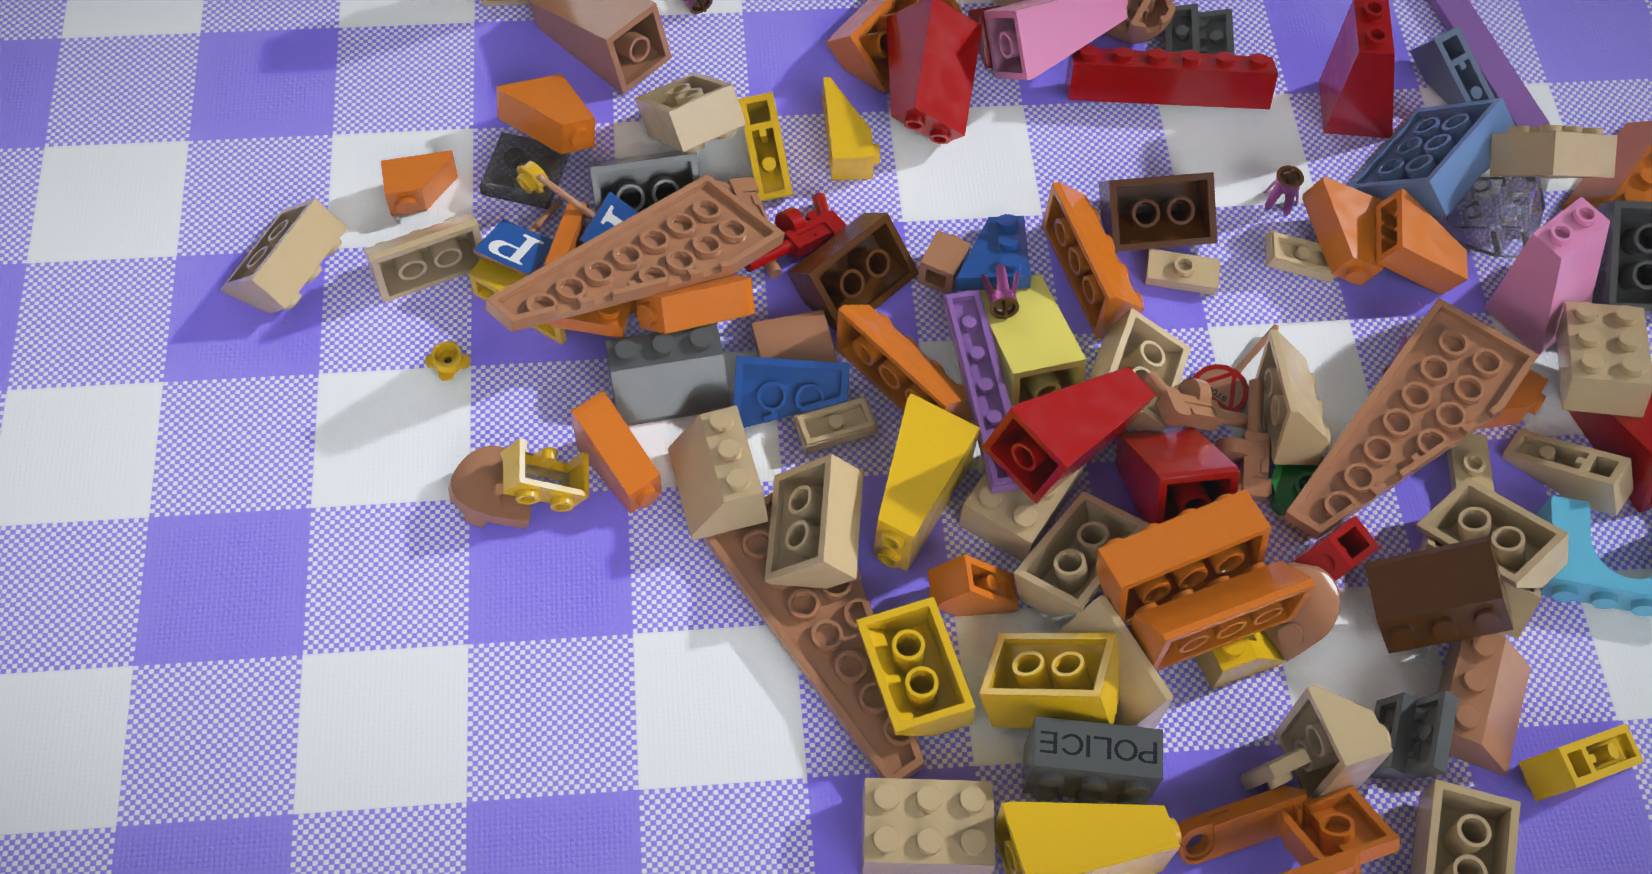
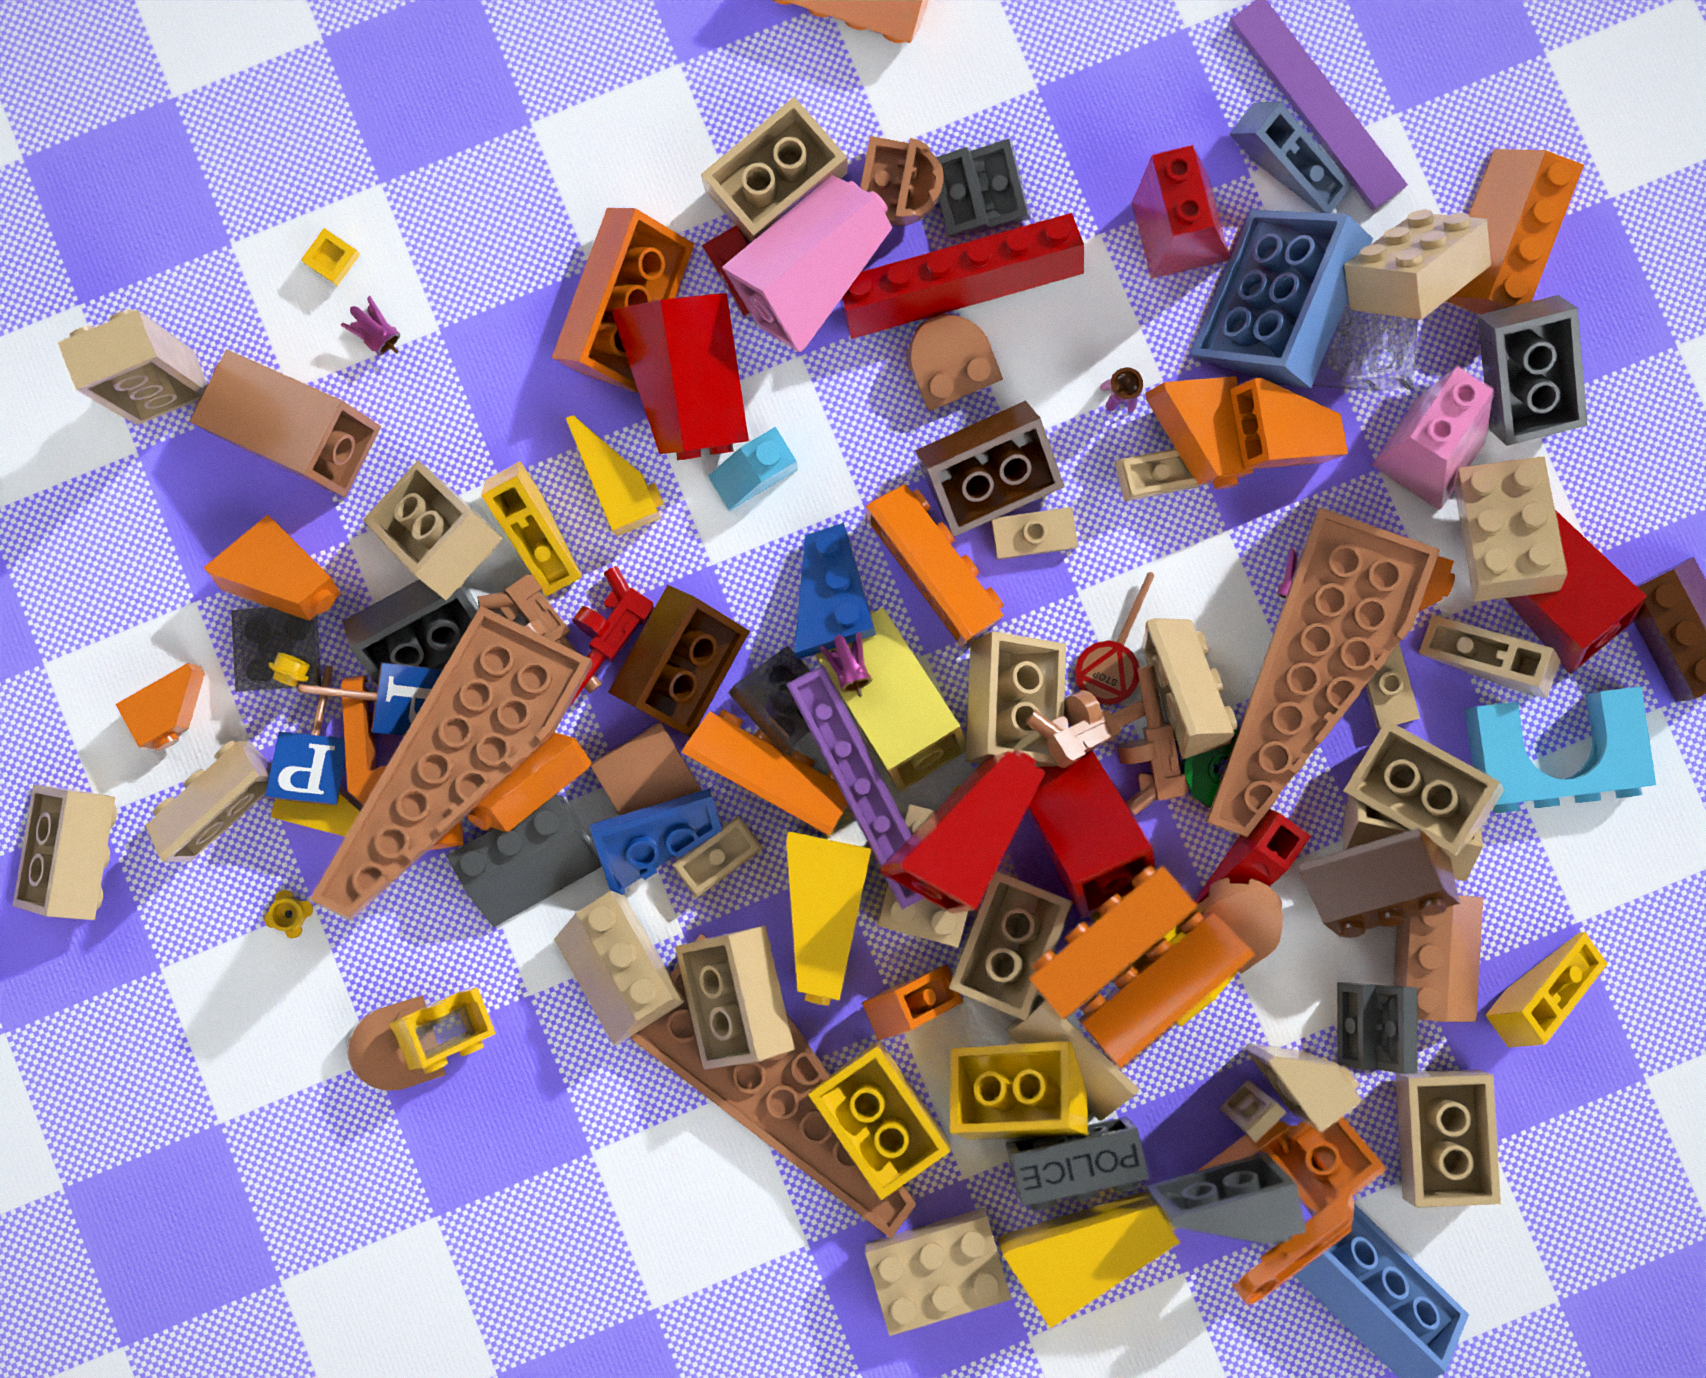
camera: 10 degrees left, 25 degrees up
orange slope [571,391,662,514] -> none
nougat brick [917,230,971,294] -> none
none -> medium azure slope [708,426,798,511]
none -> clear smoke plate [728,645,811,754]
none -> nougat slope [906,314,1004,412]
none -> dark grey slope [1146,1152,1306,1244]

